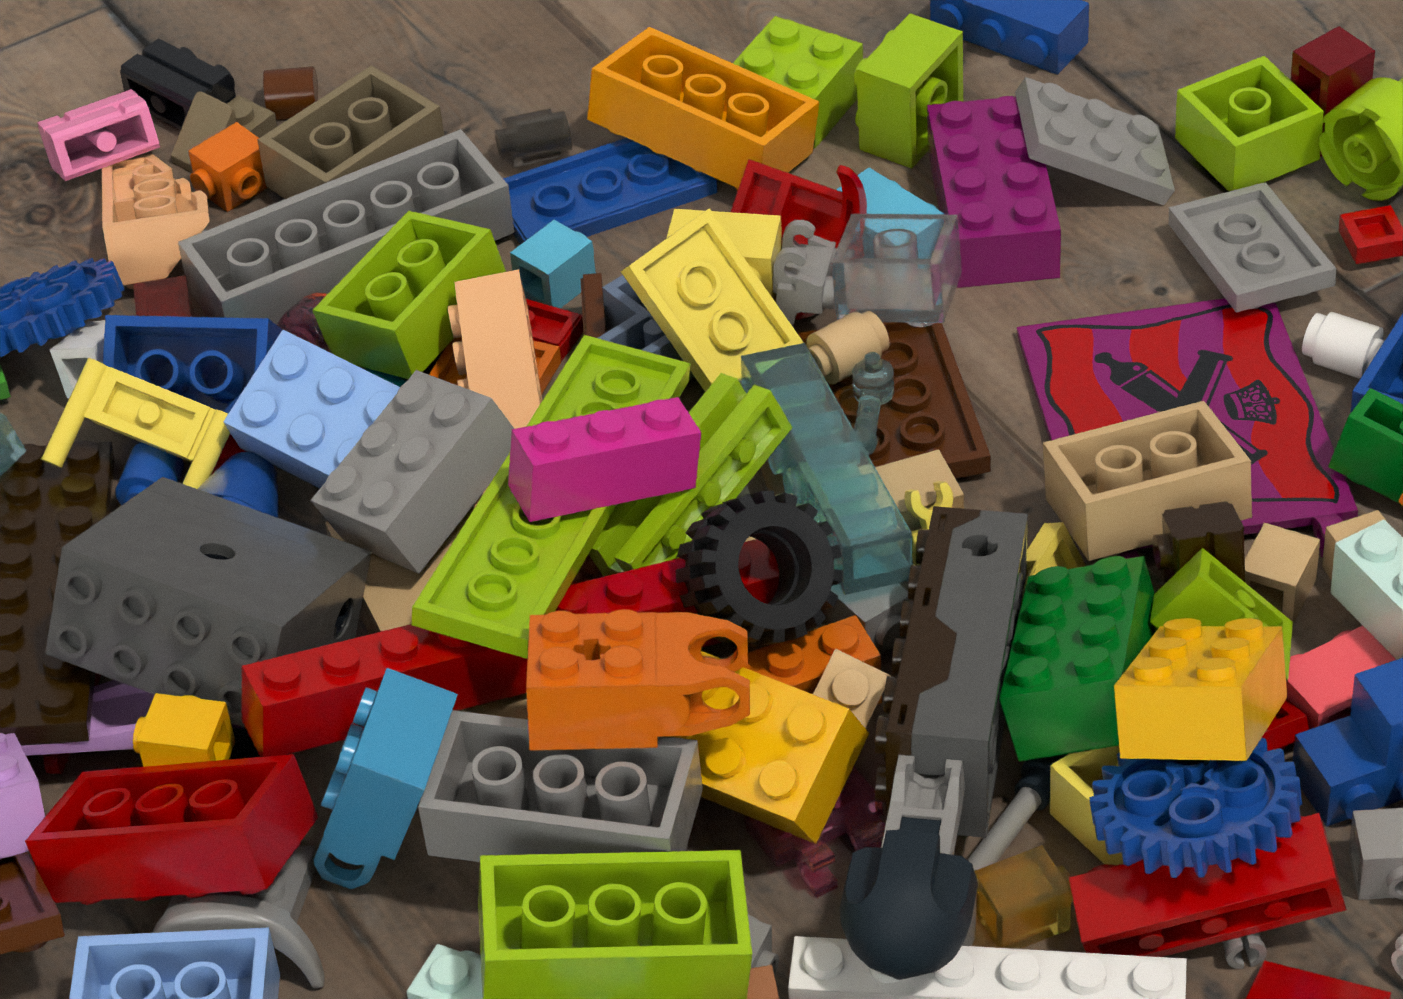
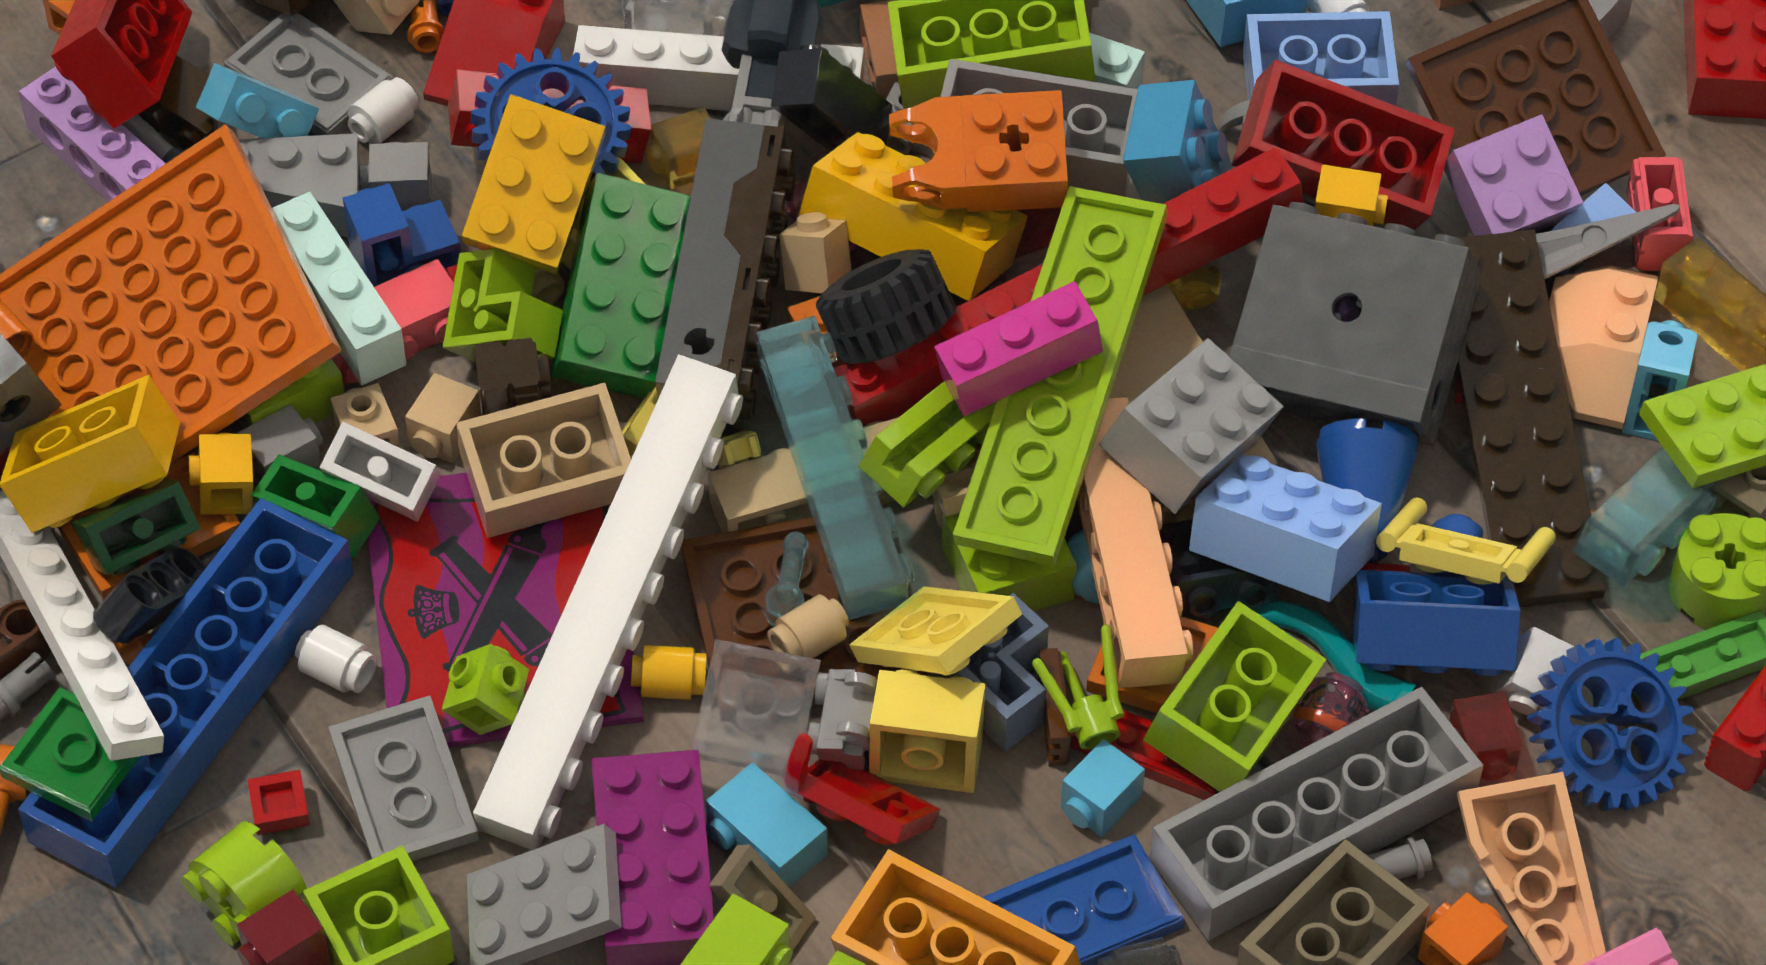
camera: 175 degrees right, 10 degrees up
none -> white brick [320,421,440,522]
none -> lime brick [442,644,529,735]
none -> white brick [473,354,743,850]
none -> yellow brick [631,645,707,700]
none -> dark tan slope [709,845,816,950]
none -> black brick [771,44,893,152]
none -> lime plant [1032,624,1125,750]

